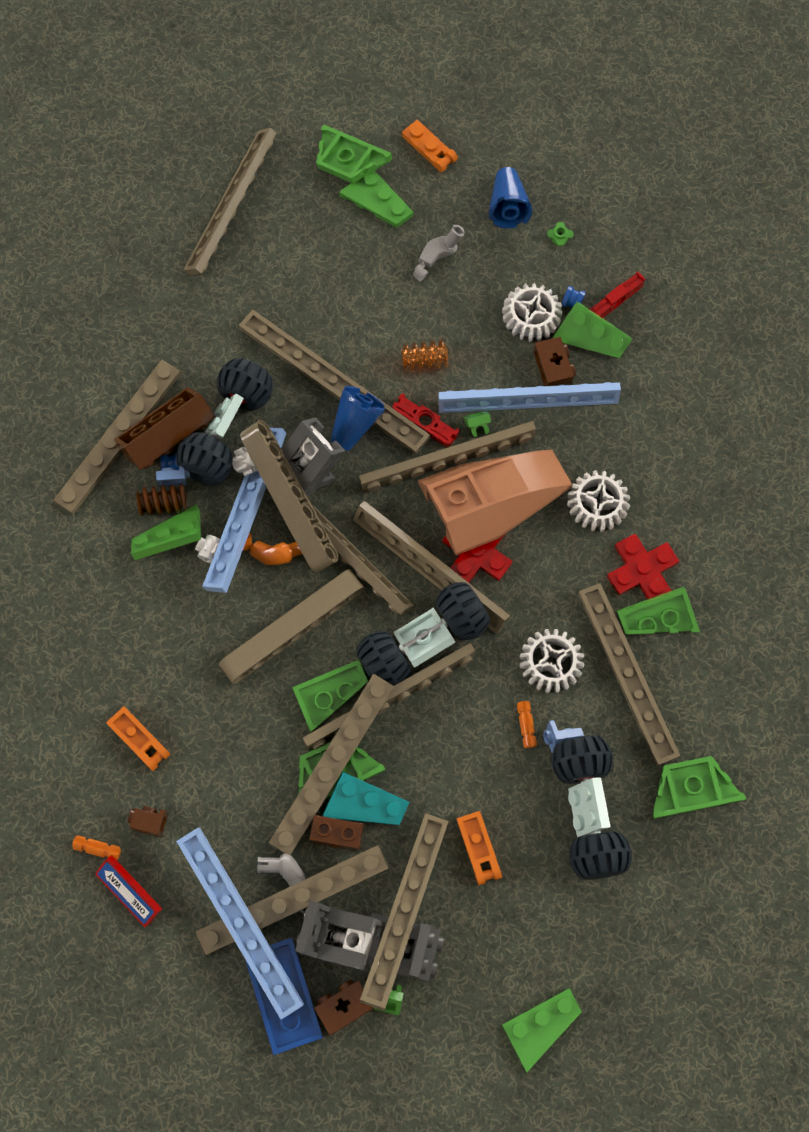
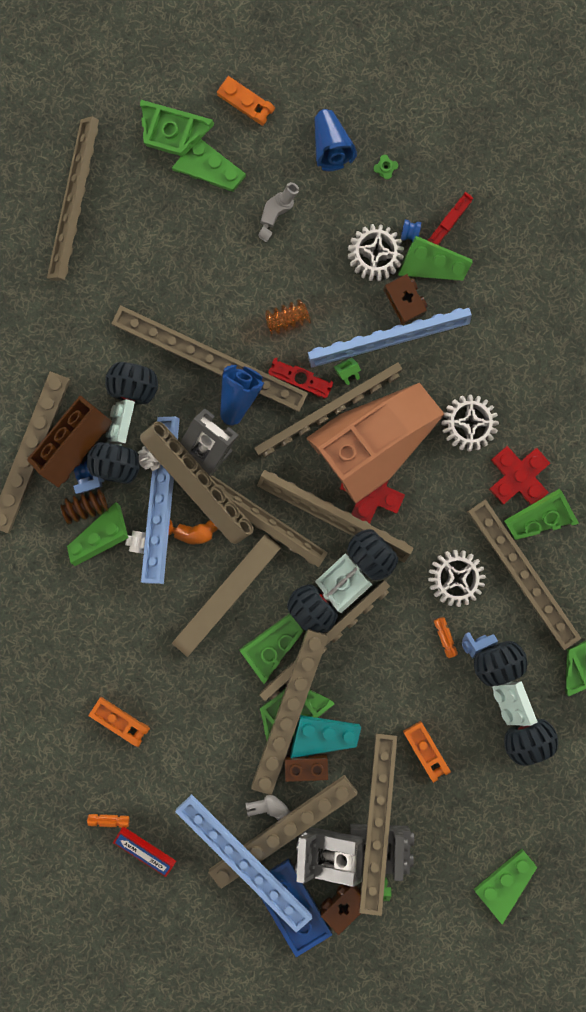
camera: 10 degrees left, 15 degrees up
reddish brown brick [128,806,168,838] -> none

